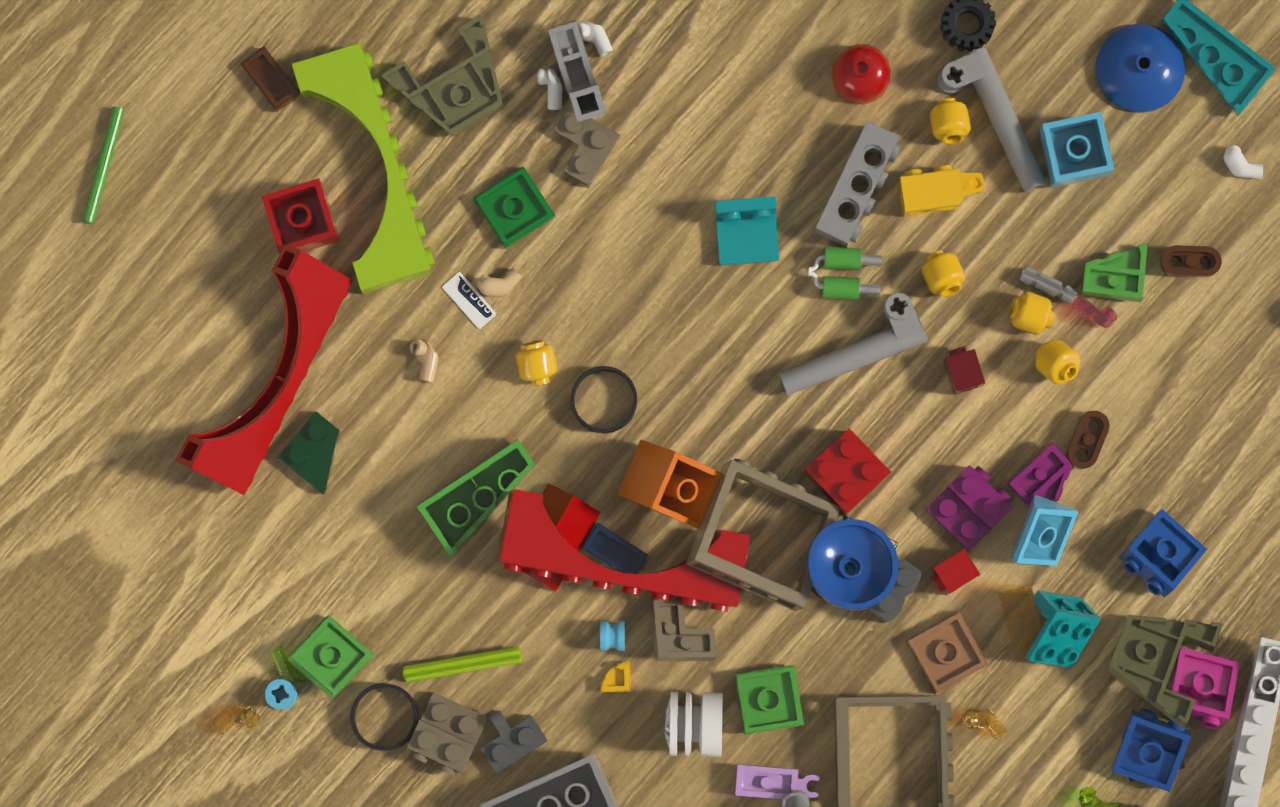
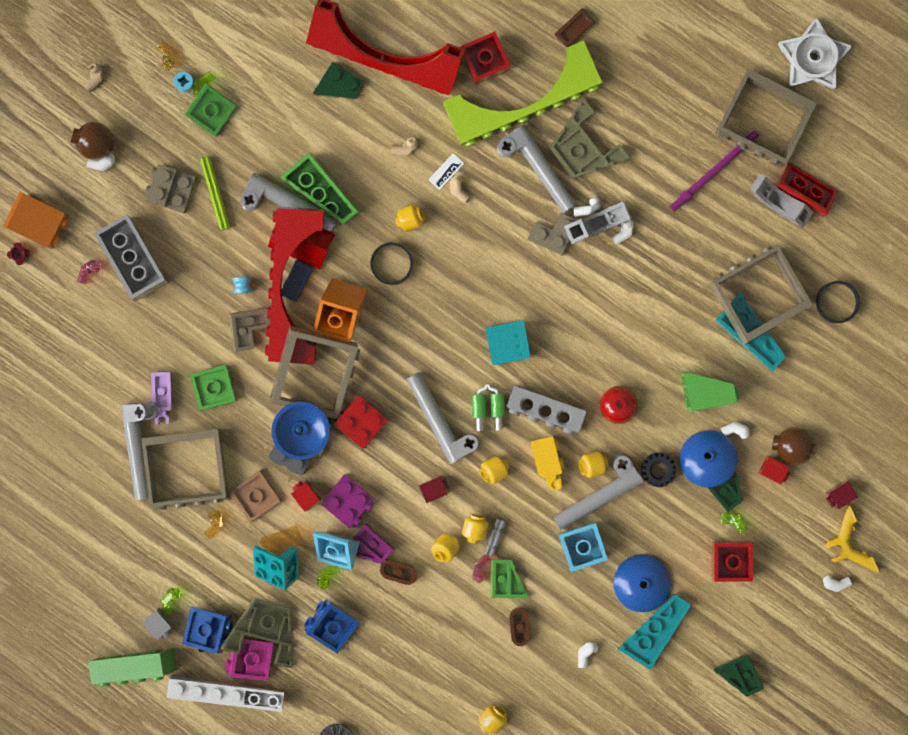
camera: 80 degrees right, 5 degrees up
black tyre [350,683,419,751] -> none
green tile [473,166,556,249] -> none
dark grey plate [480,710,548,774] -> none
yellow tile [600,661,631,692] -> none
white wheel [665,692,723,757] -> none
none -> light grey axle [240,173,338,232]
none -> clear neon green arm [317,565,340,590]
none -> light grey axle [497,125,576,213]

